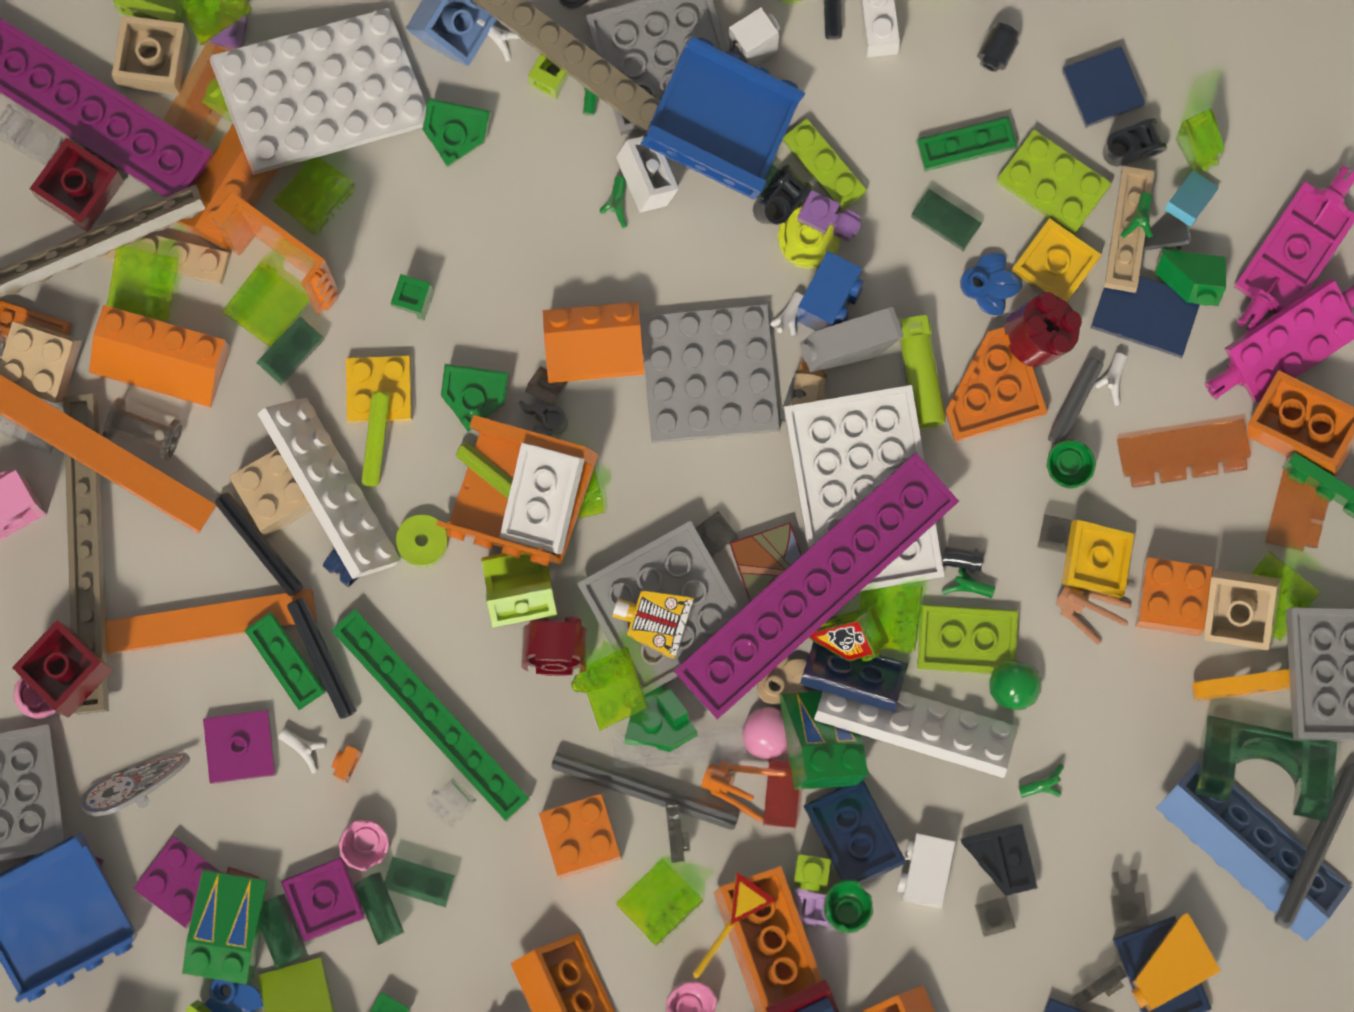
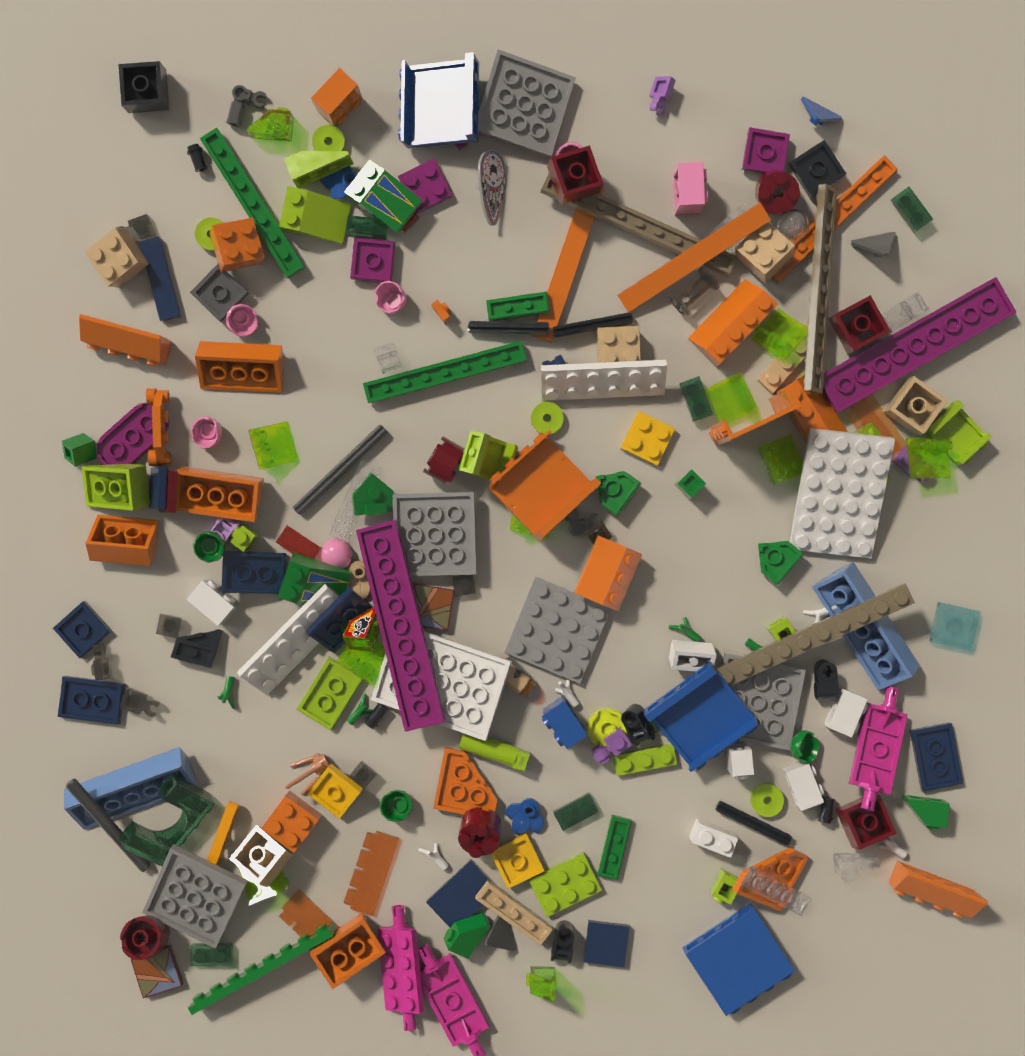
camera: 110 degrees right, 10 degrees up
magenta plate [203,710,276,784] -> none
white bar [279,728,325,773] -> none
clear green tile [354,872,405,945] -> none
lime axle [361,391,390,487] -> none
clear green plate [382,856,456,908] -> none
lime axle [455,443,513,499] -> none
white plate [499,443,585,554] -> none
orange brick [538,794,622,879] -> none
clear neon green hinge [571,647,648,731] -> none
torso [612,591,693,659] -> none
clear smoke plate [665,801,690,863] -> none
yellow piece [693,872,777,978] -> none
orange plant [702,760,787,822] -> none
light grey slope [800,307,904,372] -> none
black brick [977,22,1019,72] -> none
green hair [989,660,1042,710] -> none
dark grey axle [1048,357,1103,445] -> none
green bar [1120,192,1153,238] -> none
light orange slope [1131,913,1221,1011] -> none
medium azure tile [1164,170,1219,226] -> none

